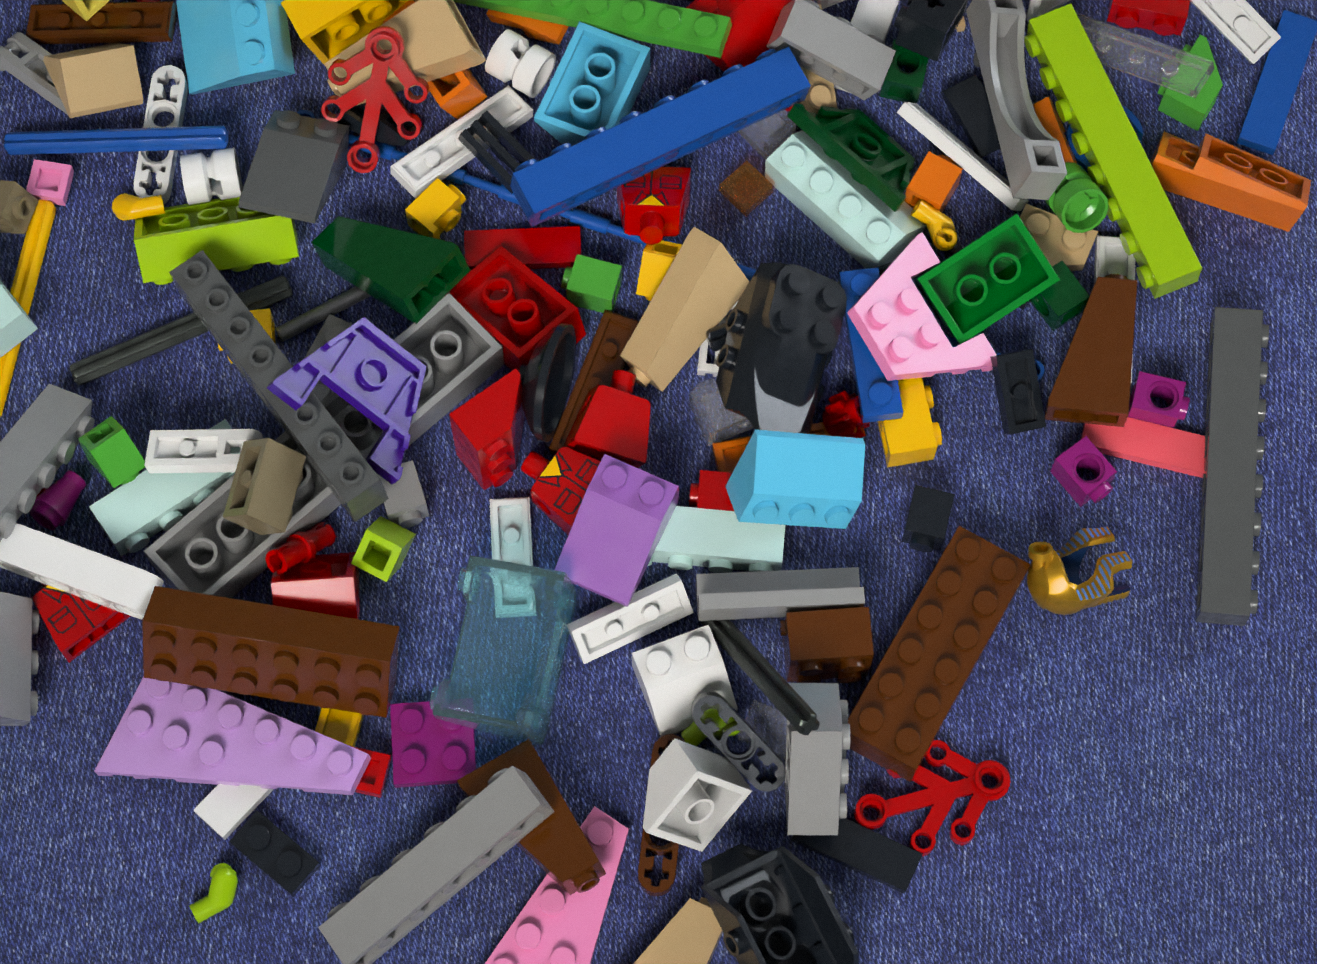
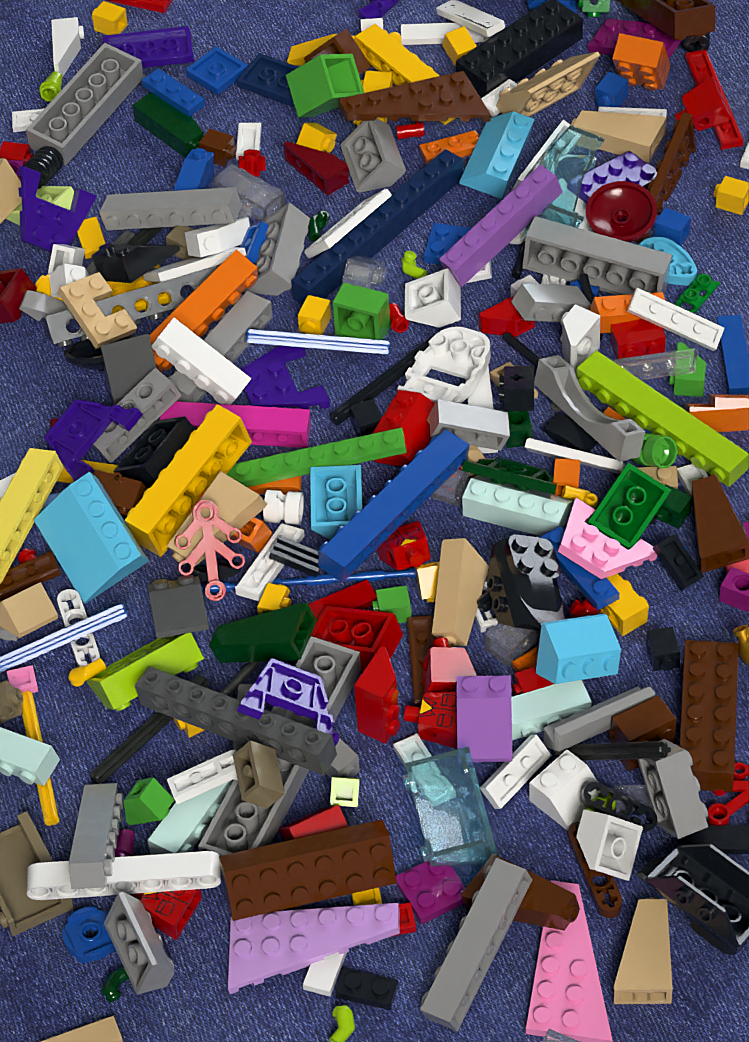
camera: 20 degrees left, 20 degrees down
white wheel [180,148,243,205] -> none
red pin [265,522,336,575] -> none
black dish [519,323,576,442] -> none
clear orange plate [719,161,774,216] -> none

